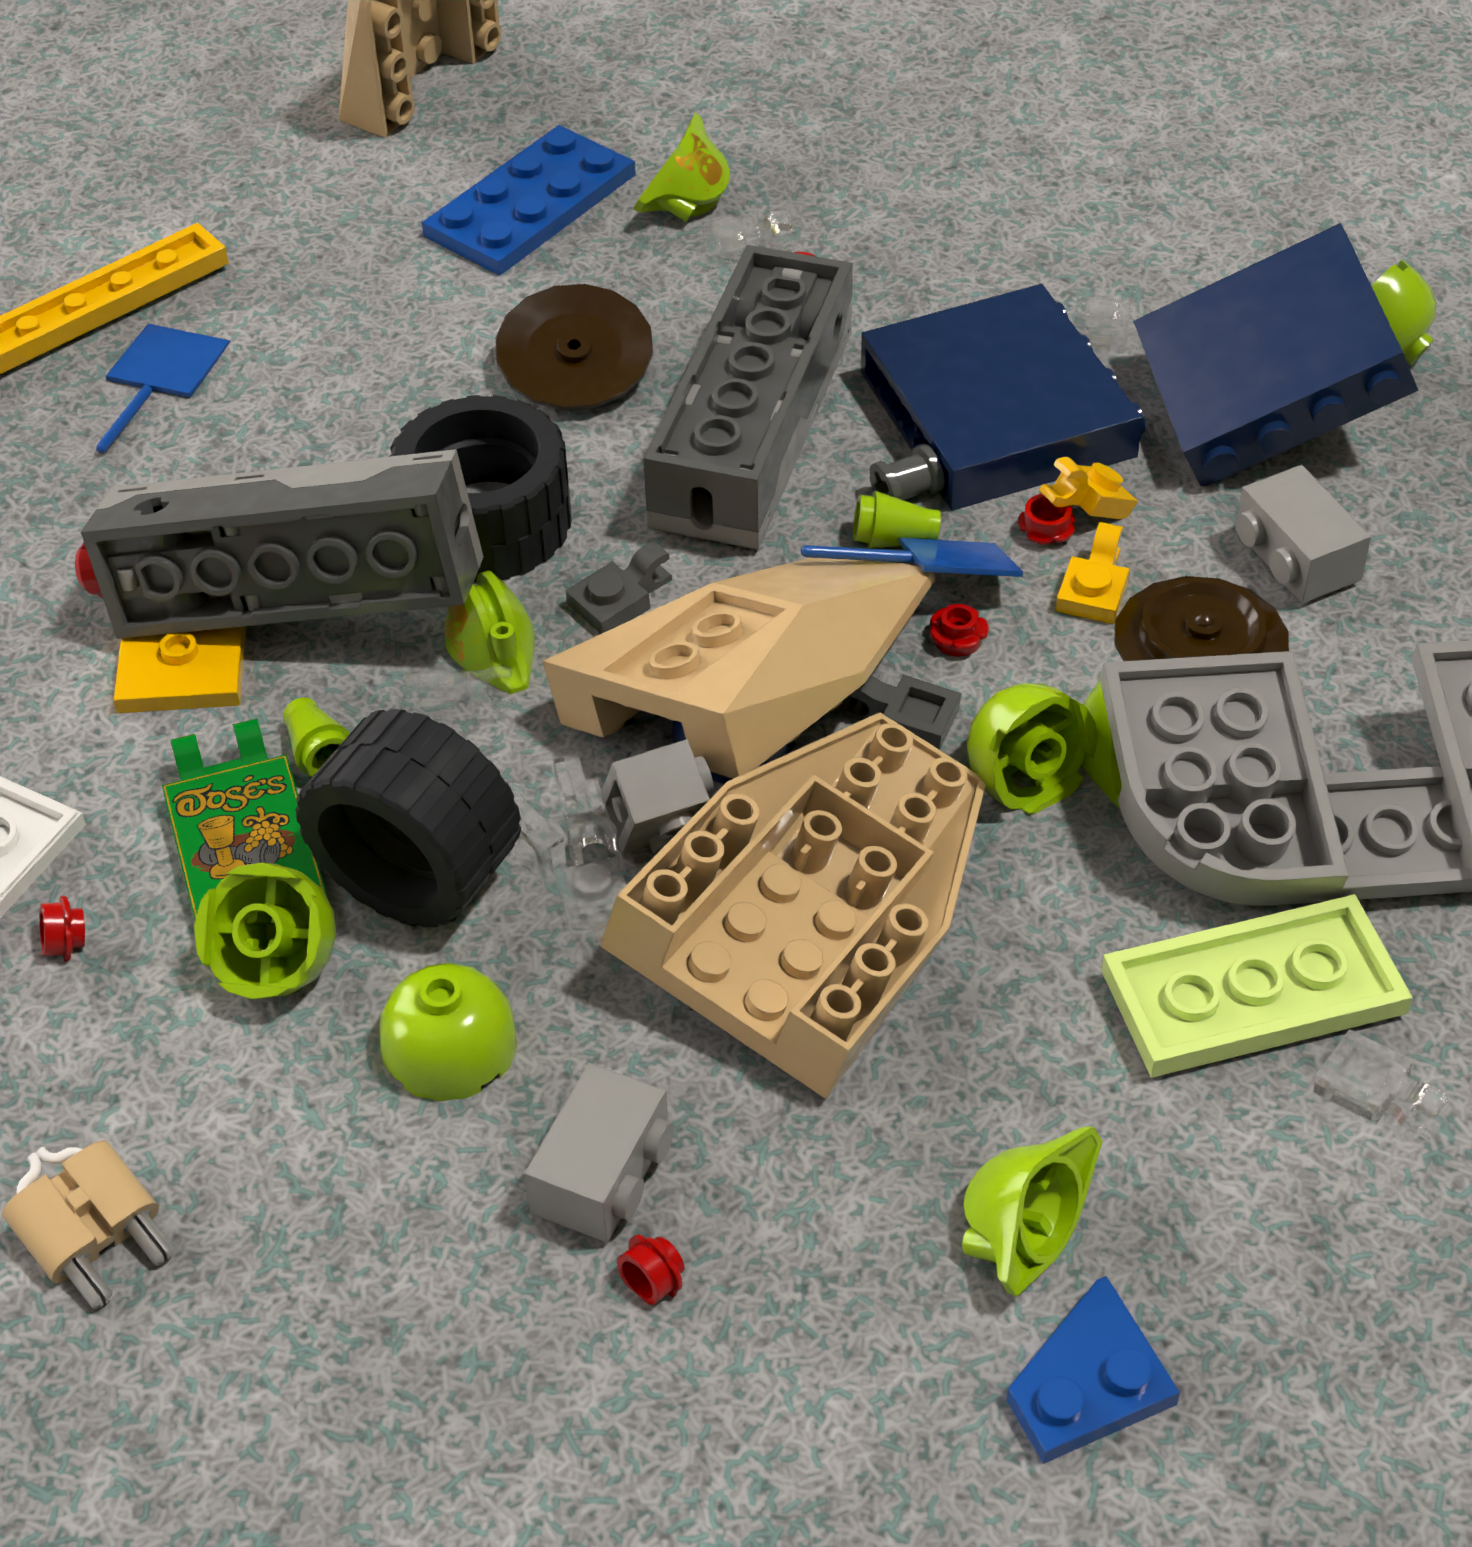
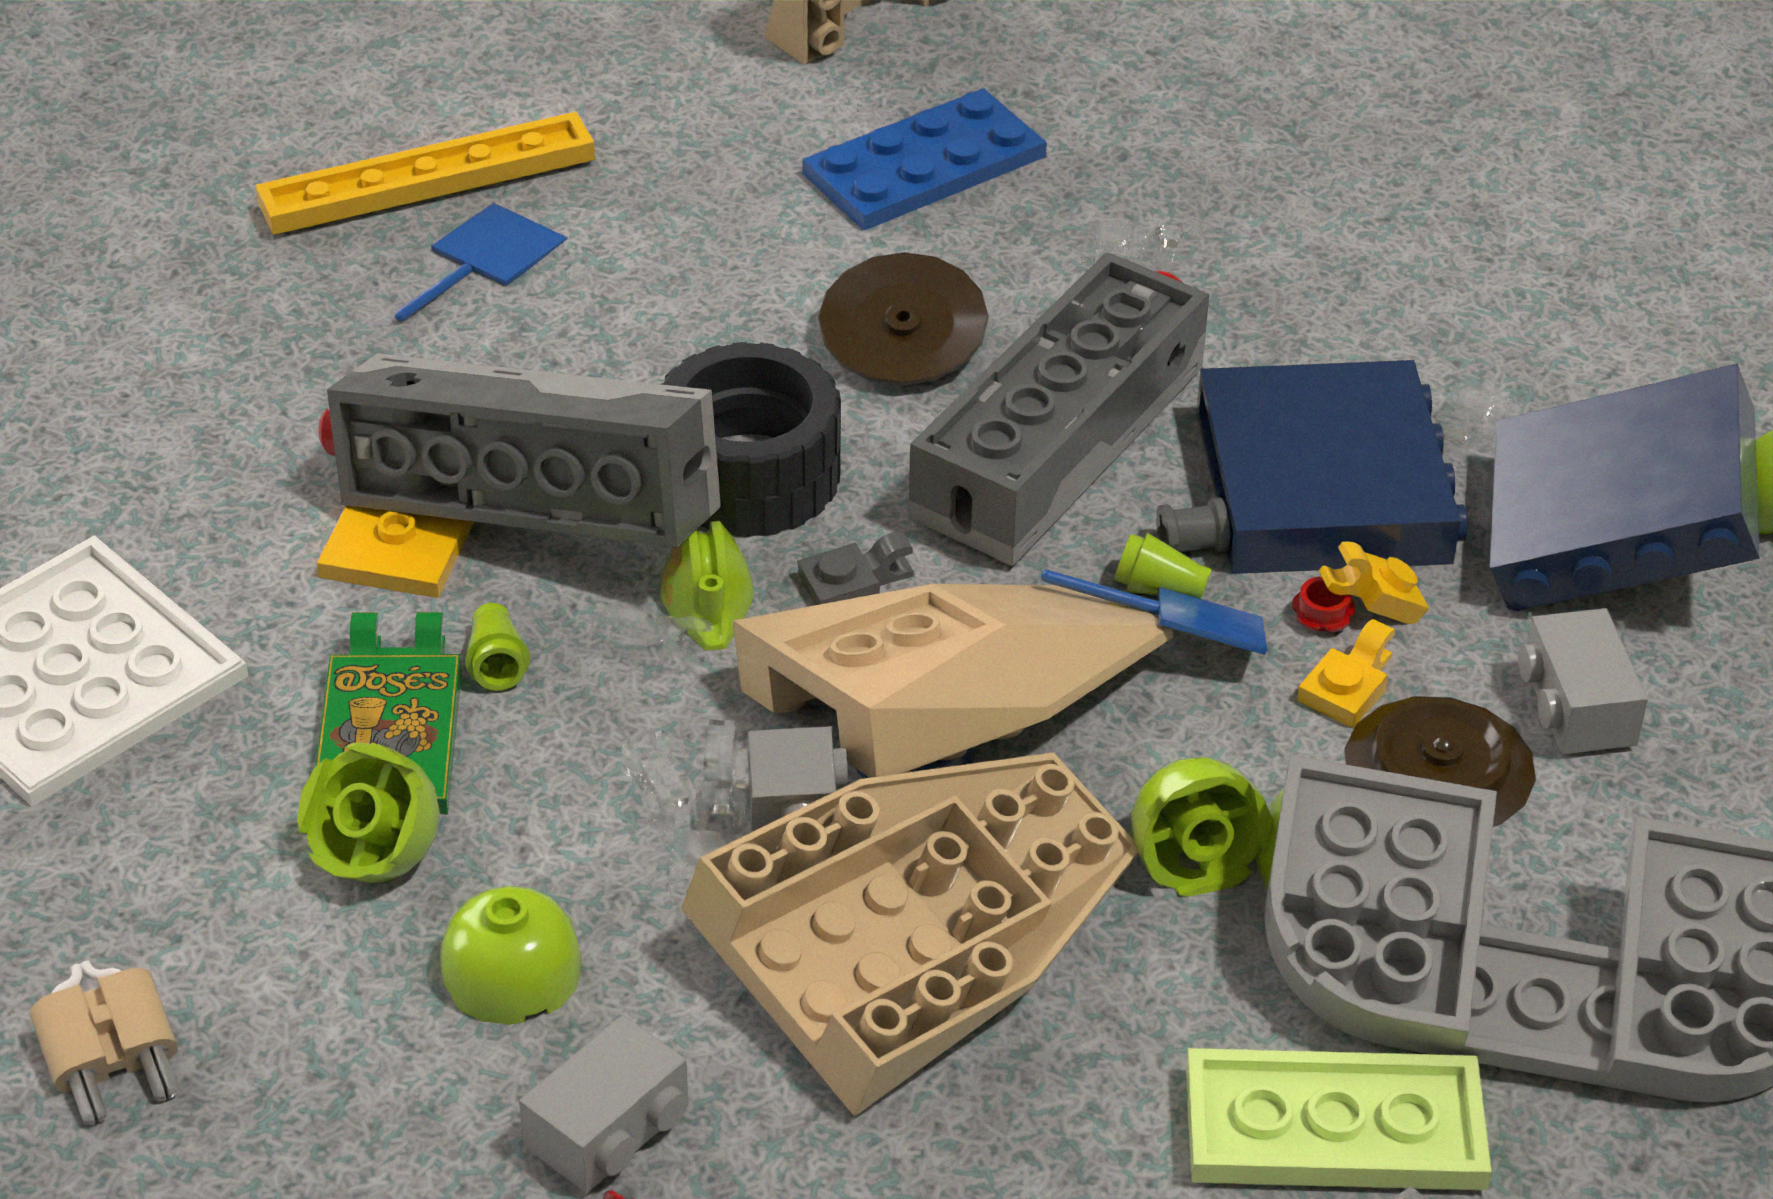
camera: 15 degrees right, 5 degrees down
red plate [39,896,85,962] -> none
black tyre [295,709,521,927] -> none
lime hat [633,112,730,222] -> none
dark grey plate [845,674,962,750] -> none
red plate [930,604,989,657] -> none

